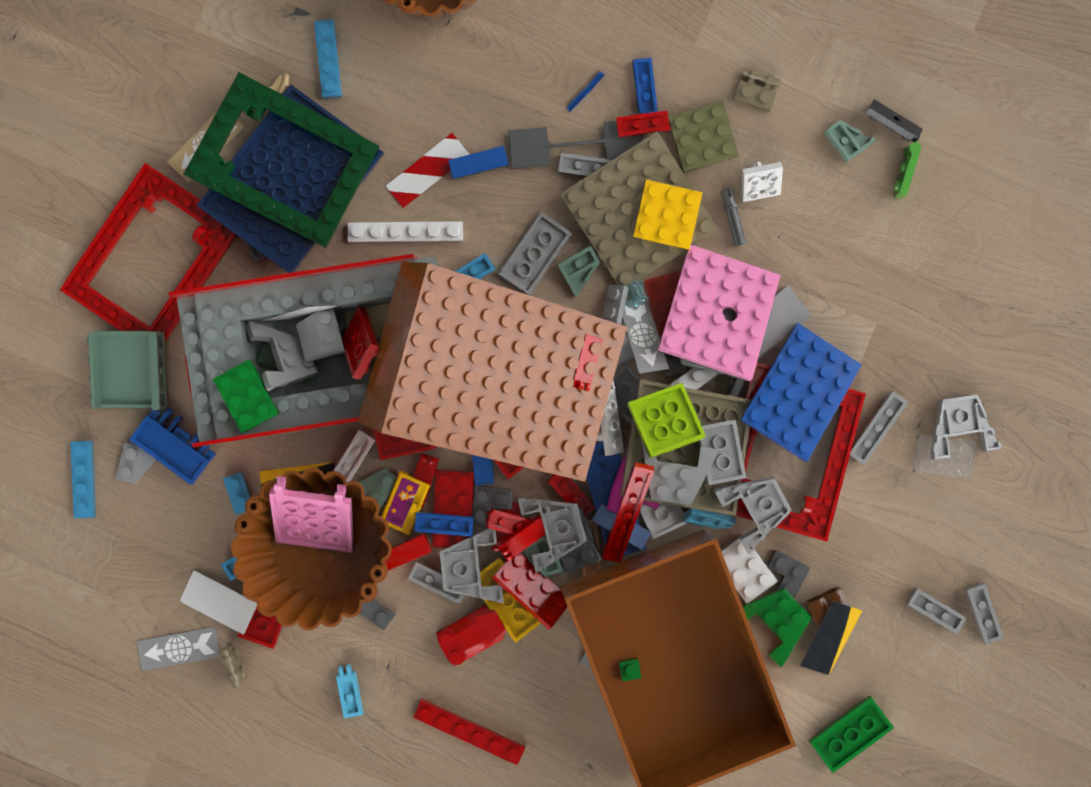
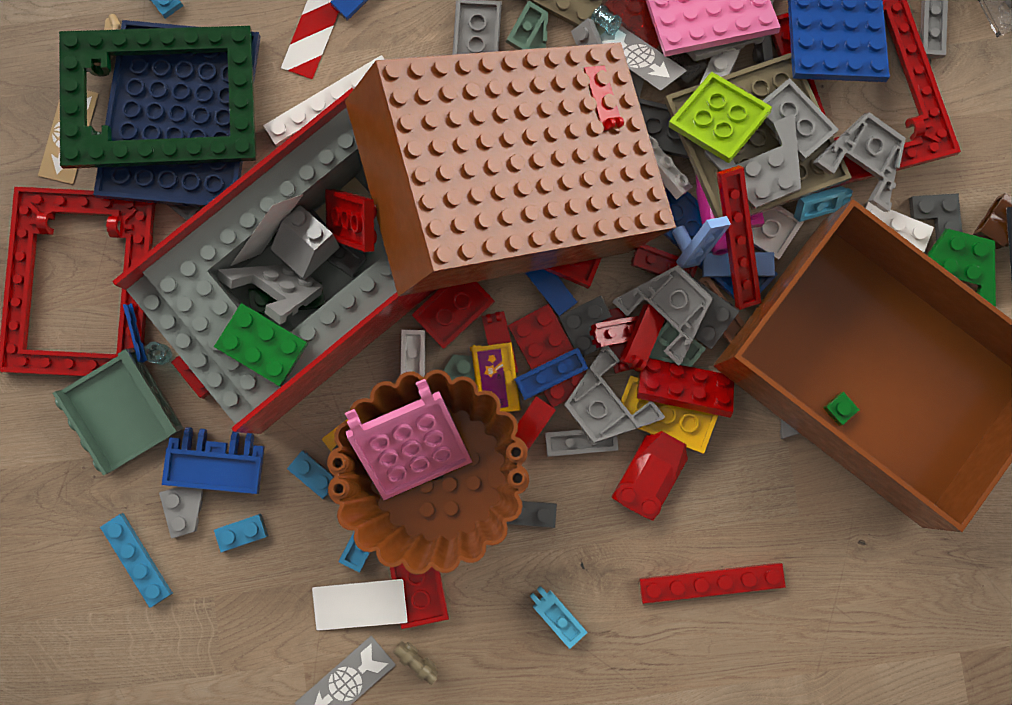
camera: 30 degrees left, 5 degrees down
none -> blue piece [123,303,147,363]
none -> clear light blue bush [144,342,172,365]
none -> dark azure plate [214,514,268,552]
none -> light blue piece [672,216,731,269]

